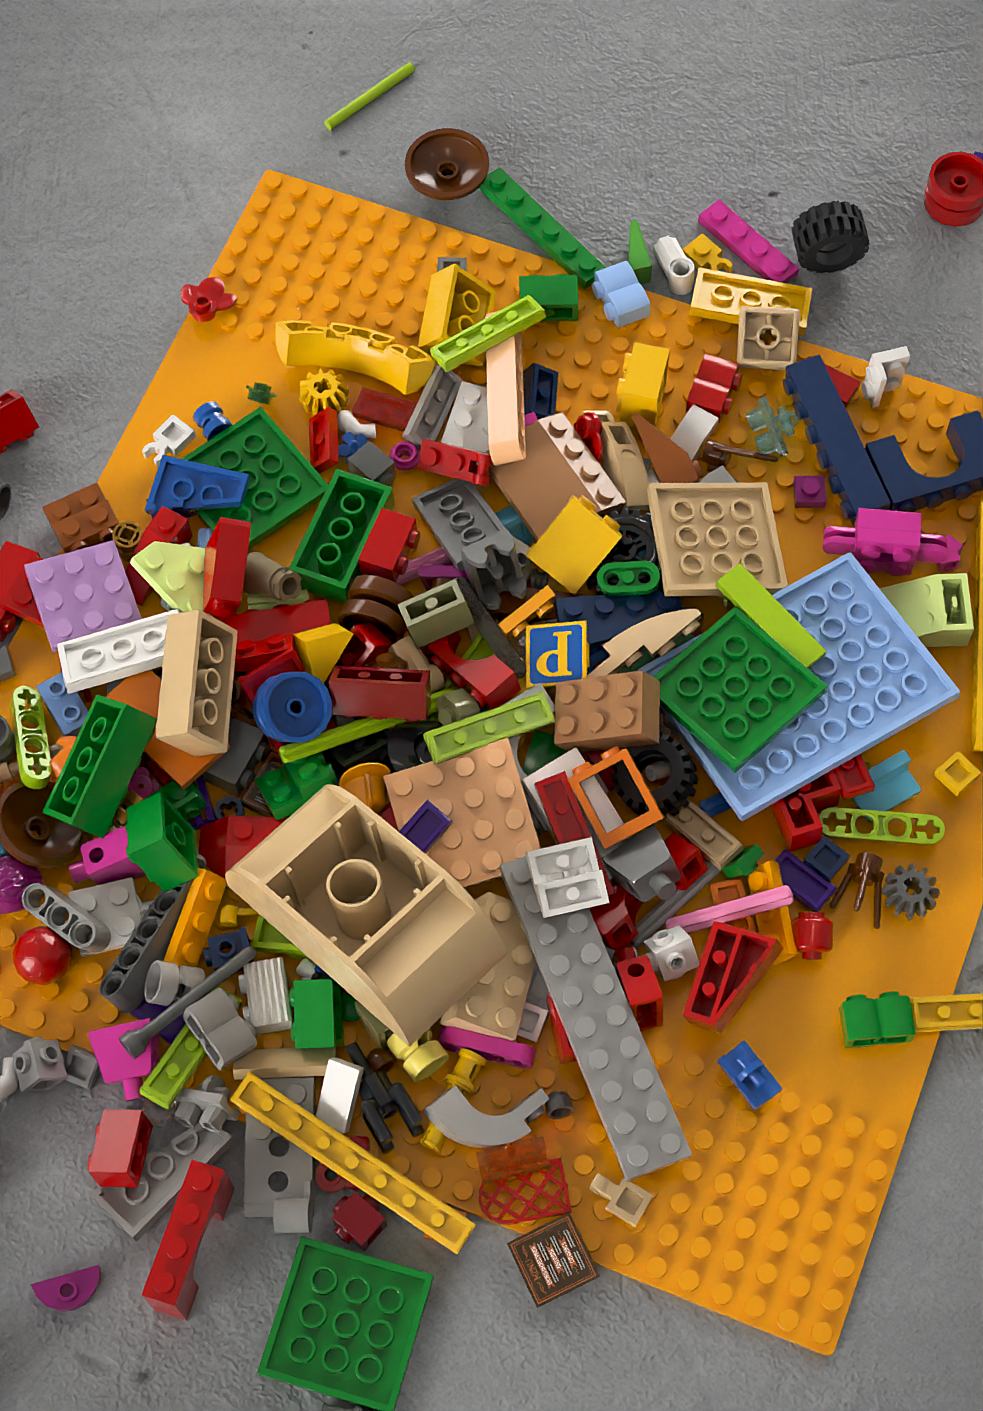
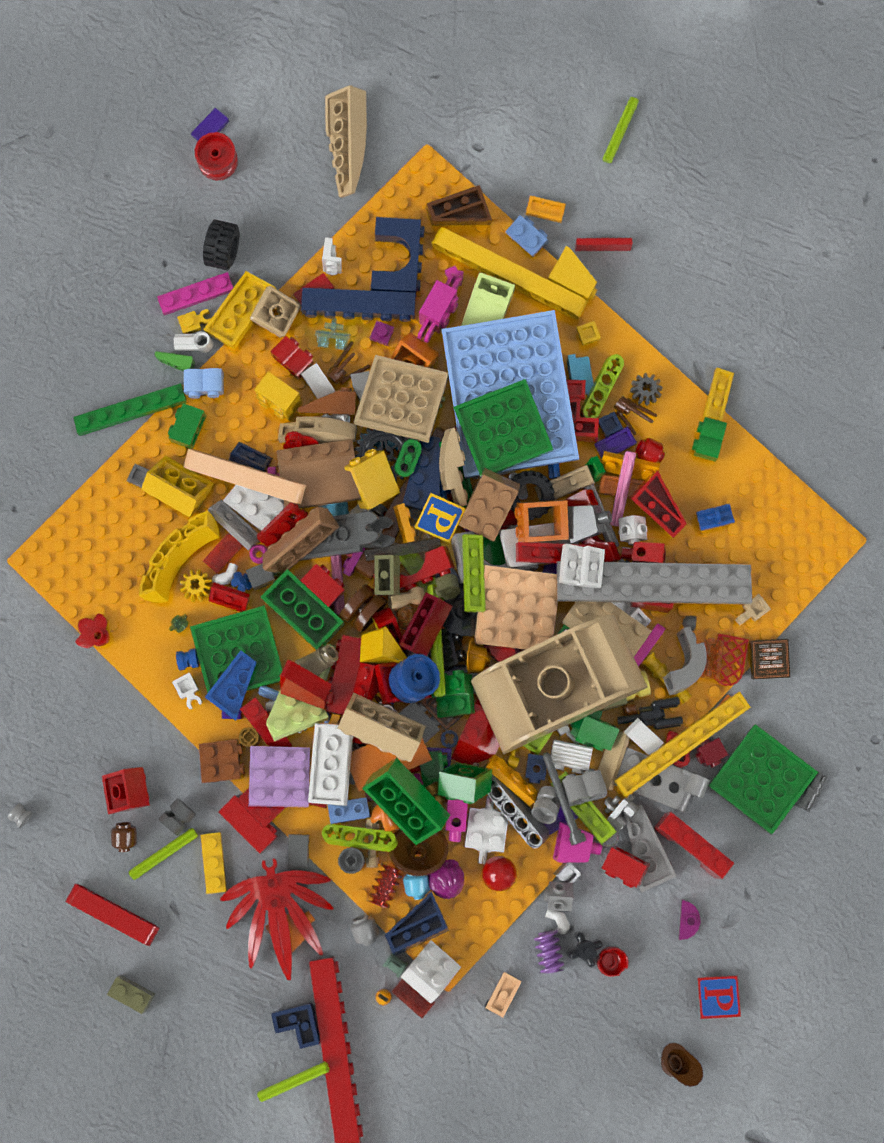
camera: 70 degrees left, 15 degrees up
light grey beam [22,883,111,952] -> none
dark purple tile [399,799,453,854] -> none
reddish brown dish [405,128,489,200] -> none
lime tile [430,295,546,372] -> none
lime tile [716,563,827,669] -> none
none -> medium nougat slope [263,506,340,574]
none -> orange slope [390,332,440,369]

